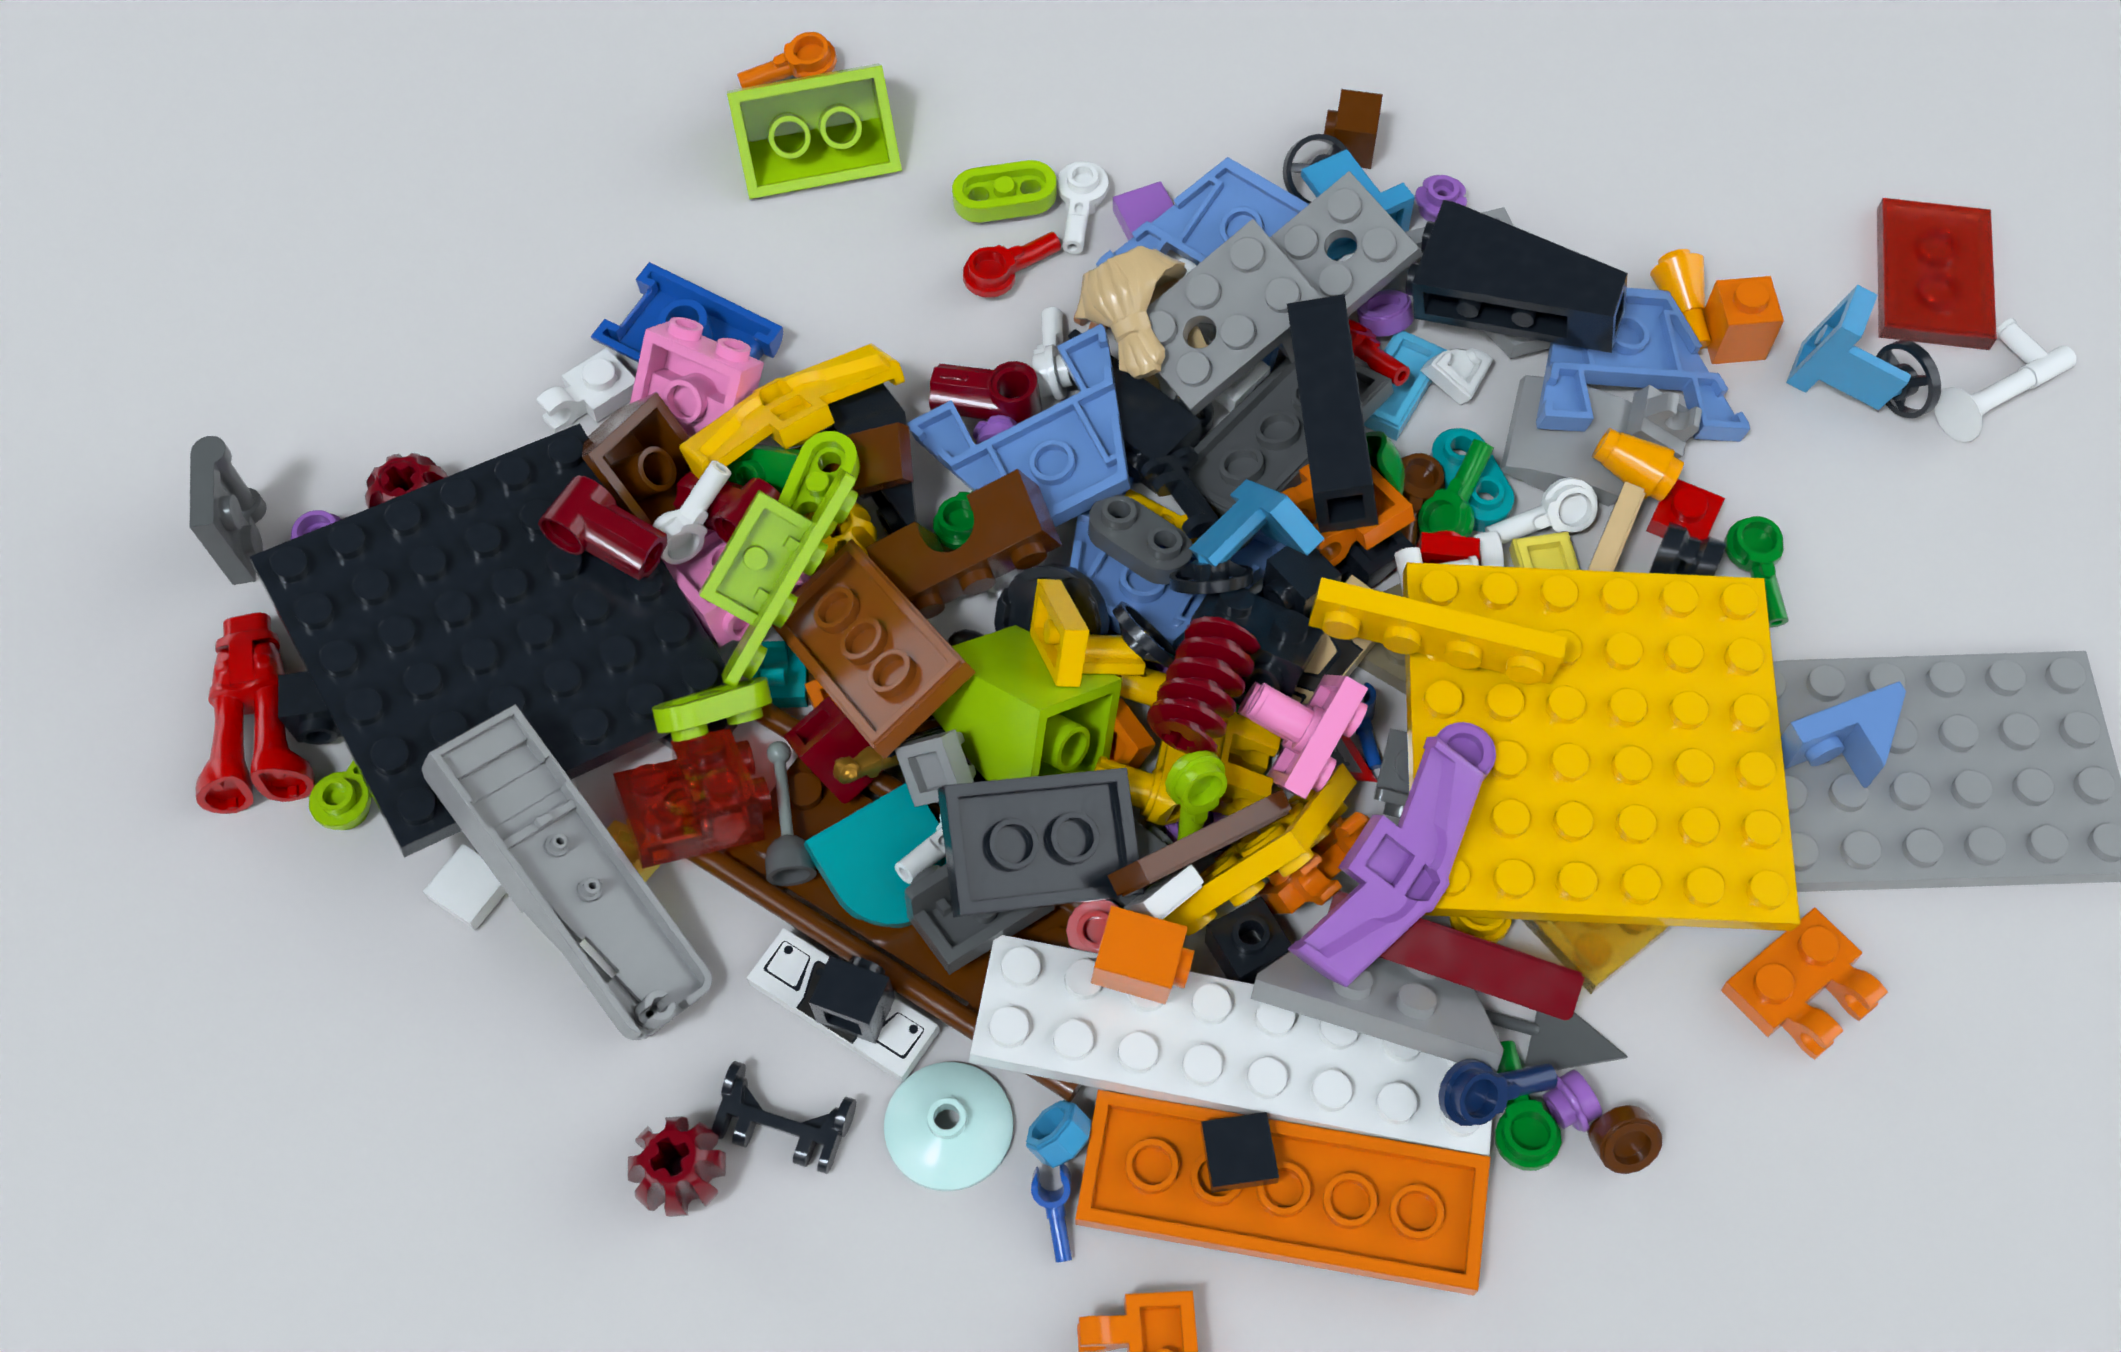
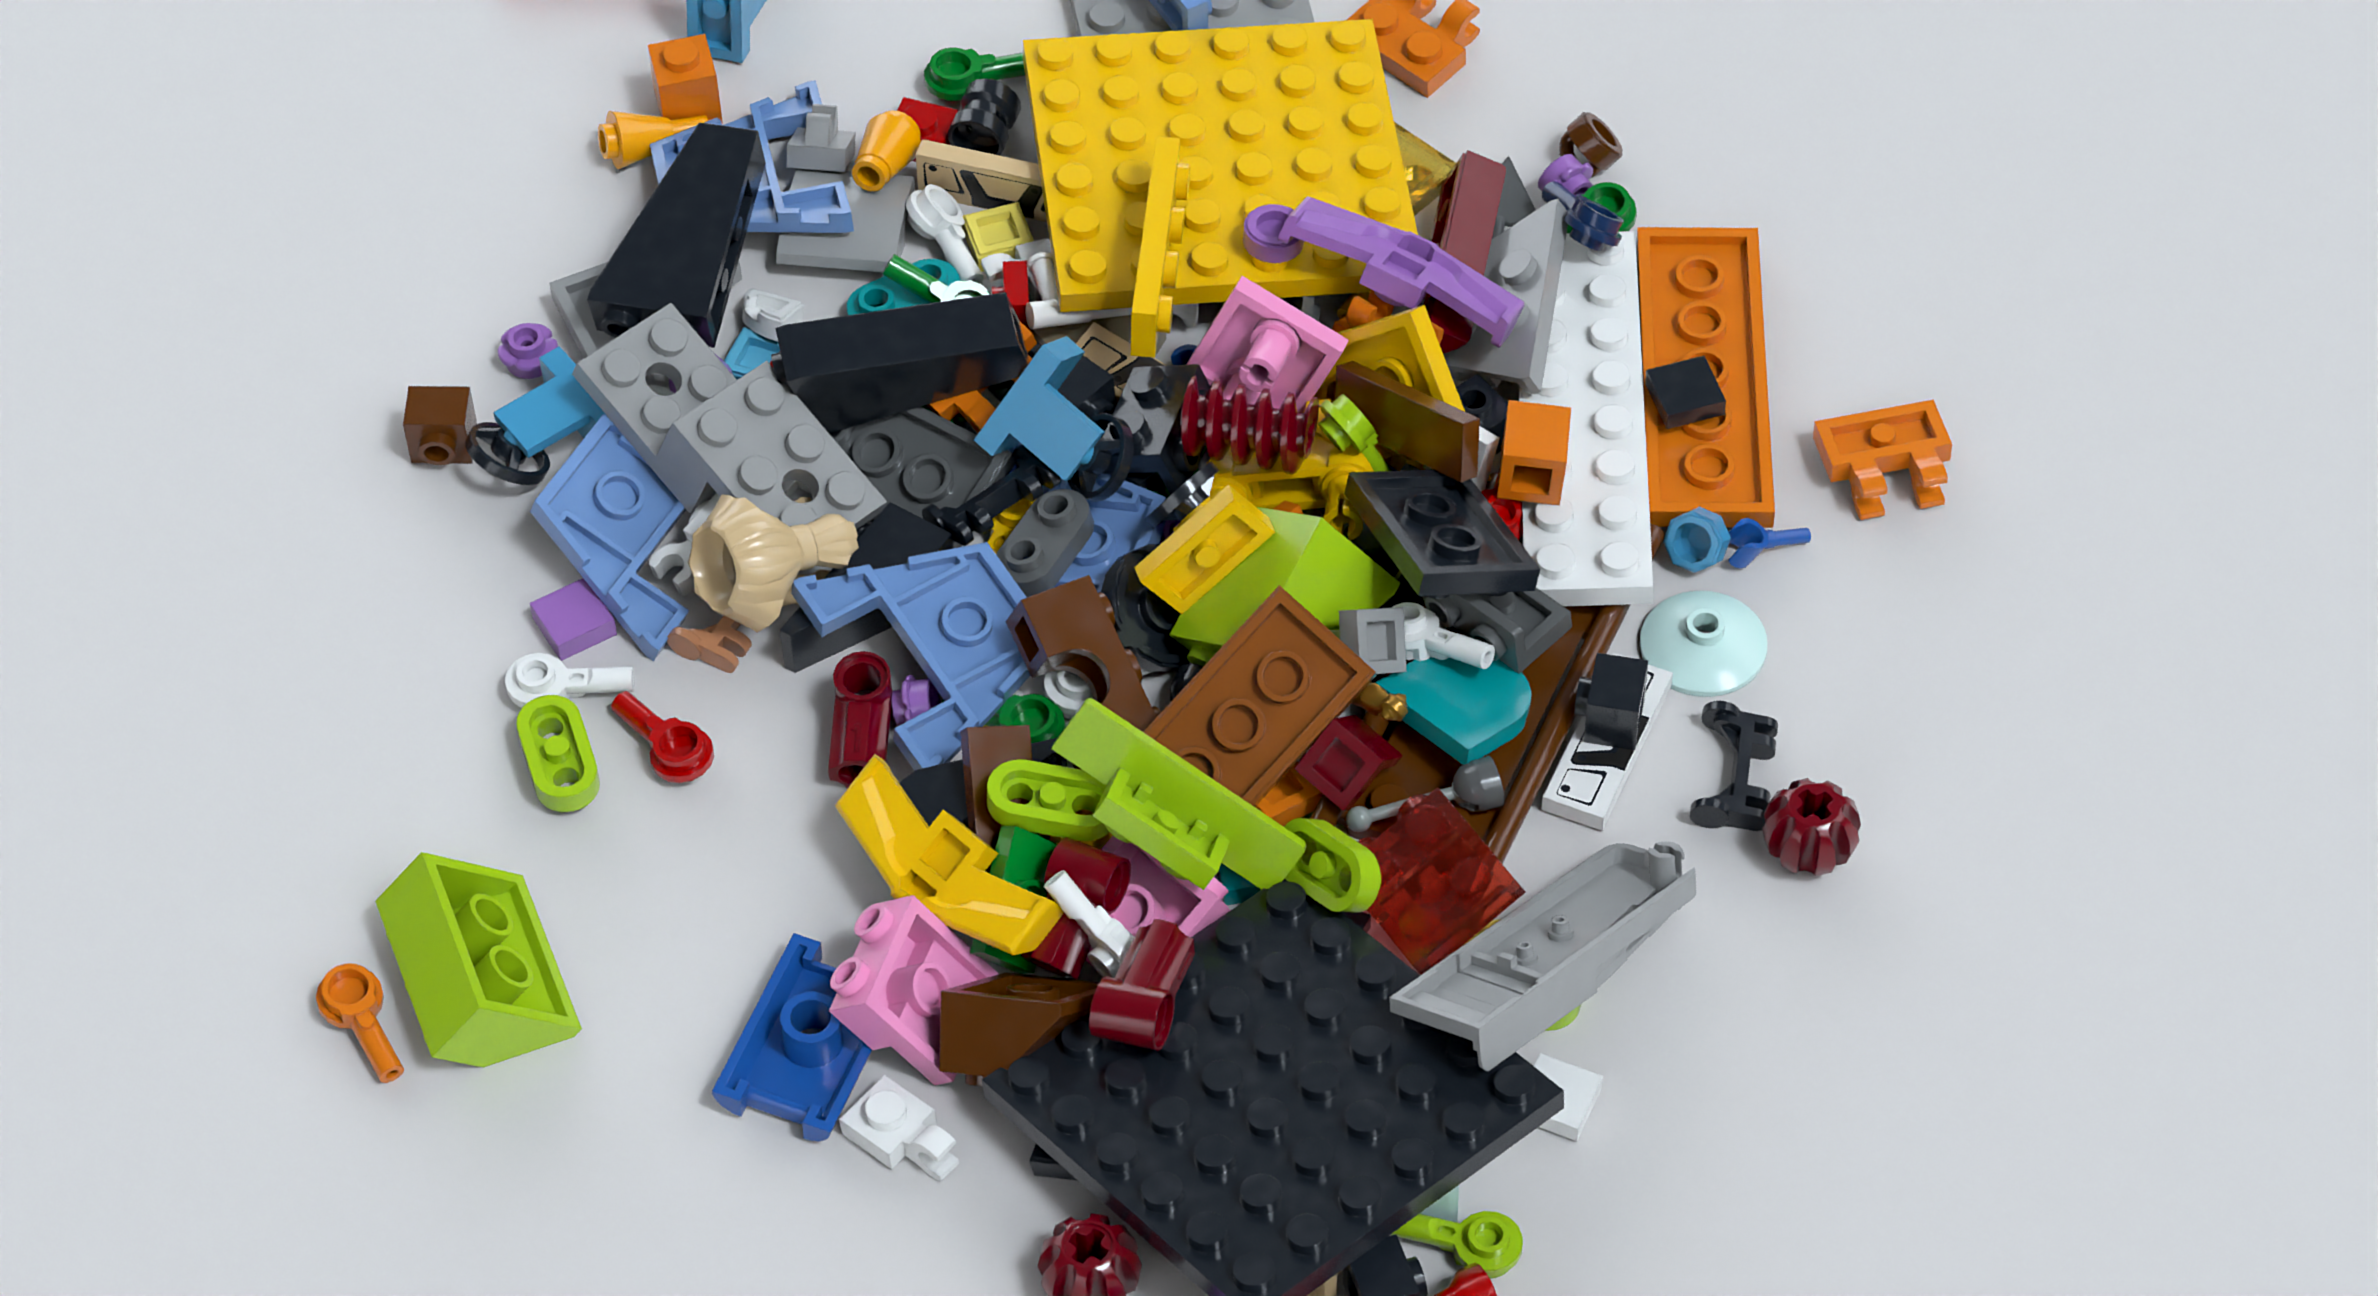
camera: 100 degrees left, 10 degrees down
white plate [1032,307,1074,400] -> none

